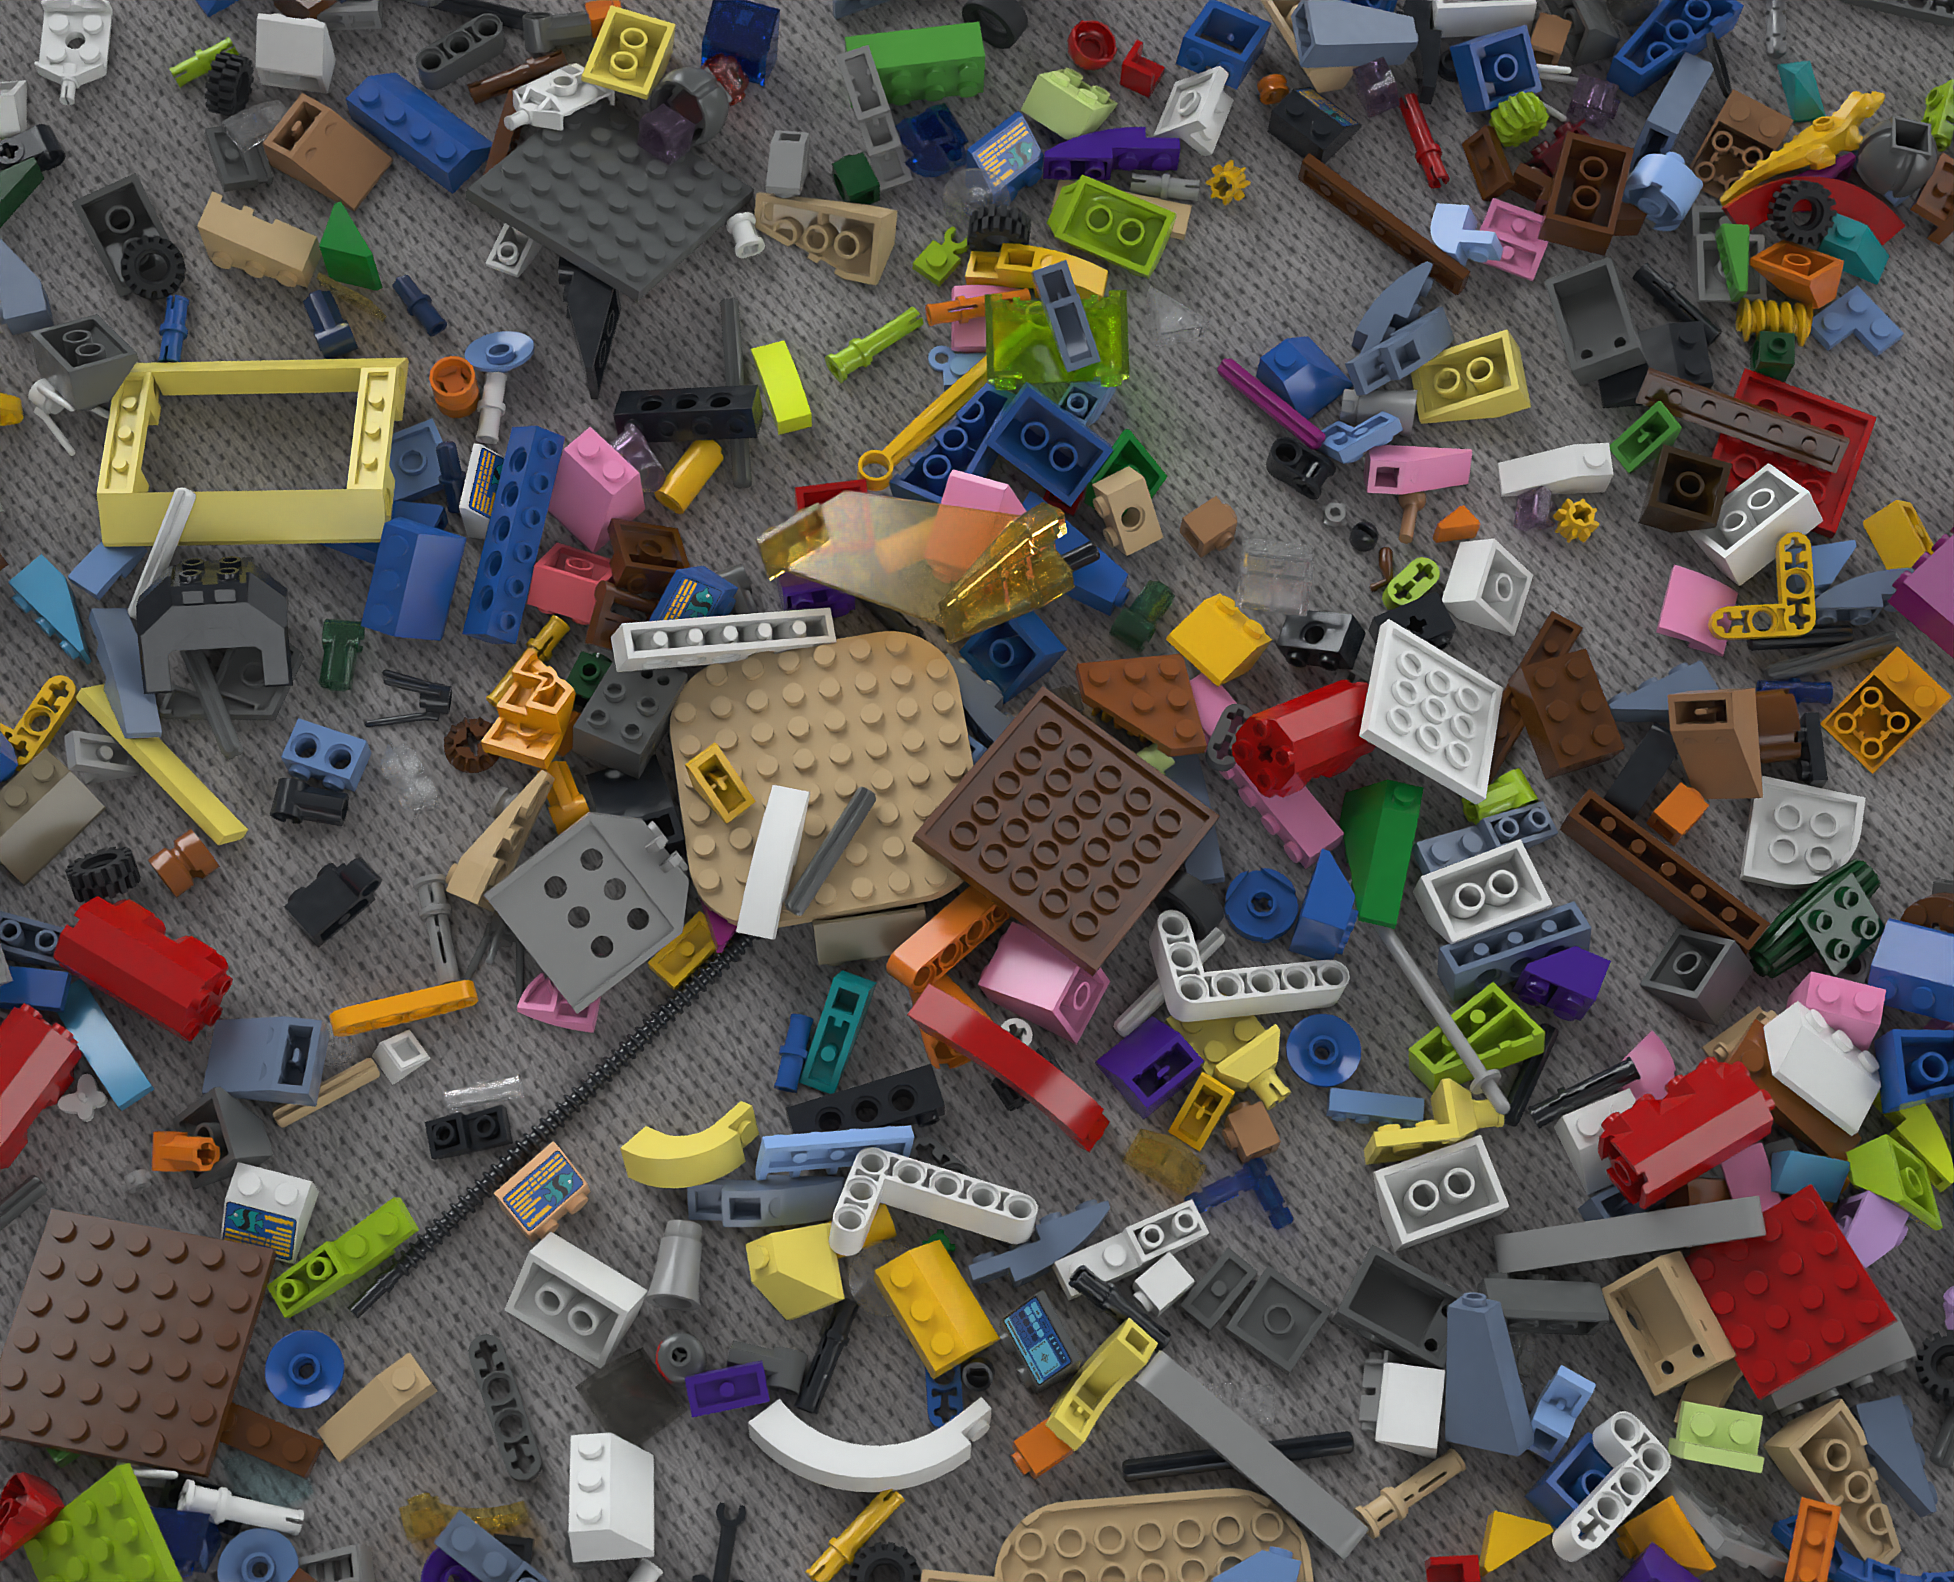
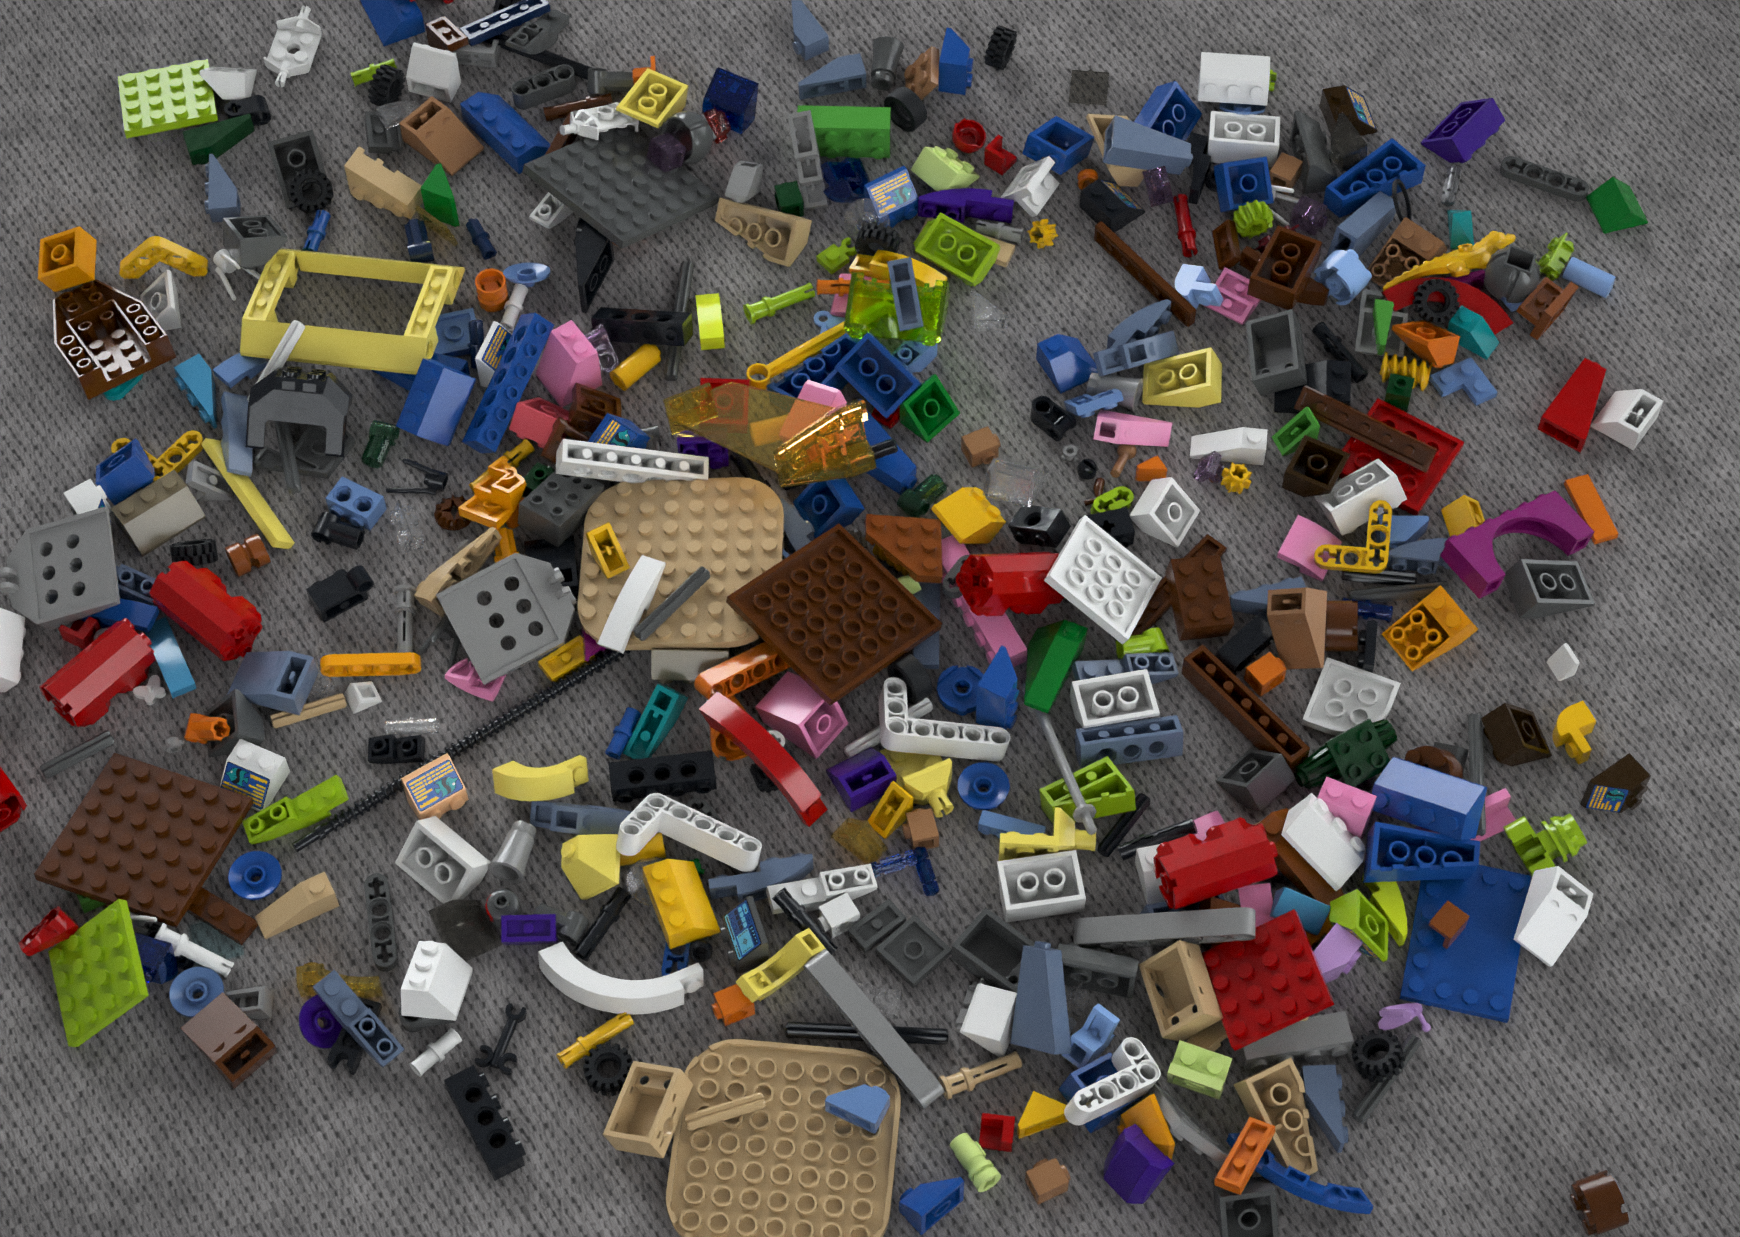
camera: 15 degrees right, 10 degrees down
white bush [726,212,765,258] -> none
light blue hinge [755,1125,914,1181] -> none
tan brick [1092,466,1164,556] -> none
magenta axle [1217,358,1326,450] -> none
dark purple slope [1511,946,1611,1021] -> none

